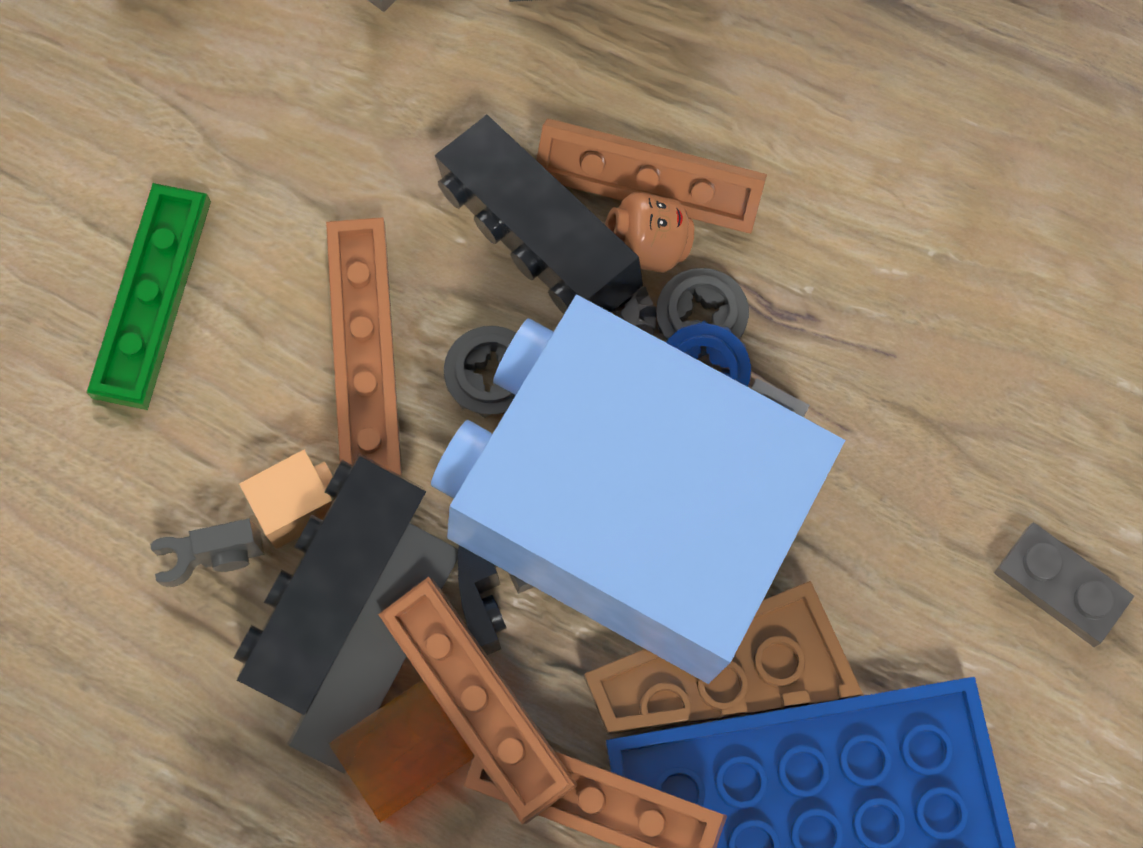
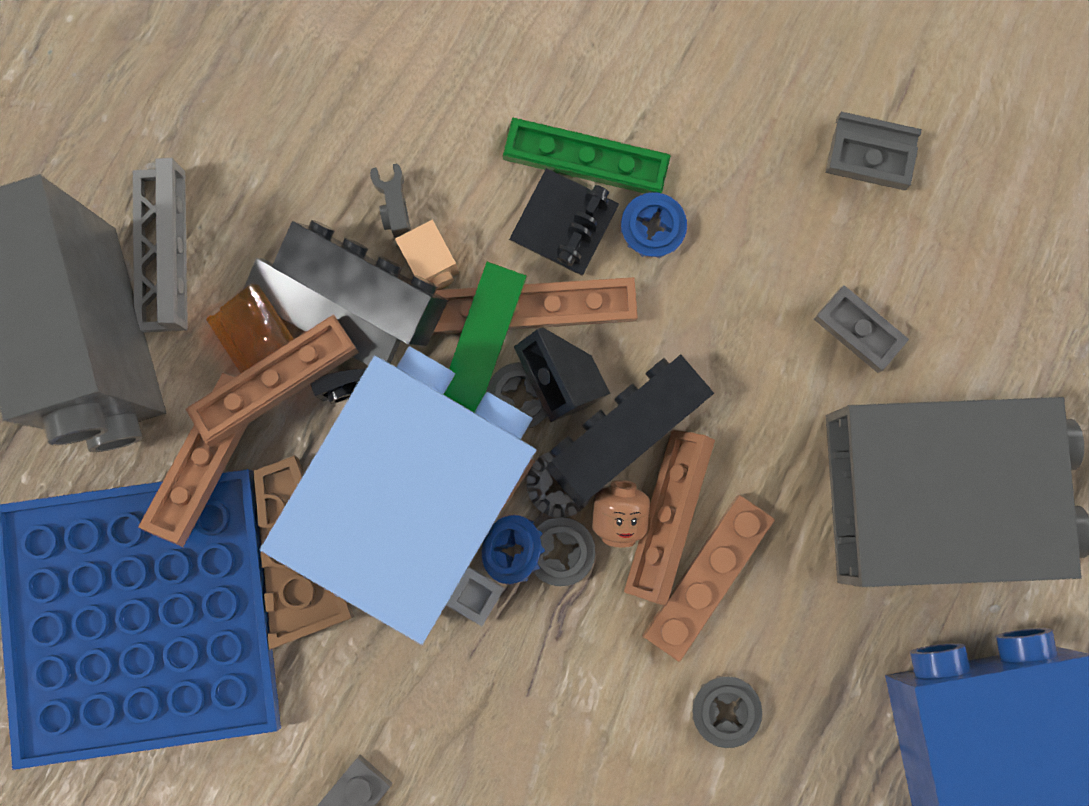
camera: 90 degrees right, 10 degrees up
none -> green tile [443,261,527,412]
none -> black hinge [509,168,619,276]
none -> black slope [514,327,611,423]
none -> blue gear [621,192,687,259]
none -> nougat plate [642,495,775,662]
none -> dark grey gear [692,676,762,748]

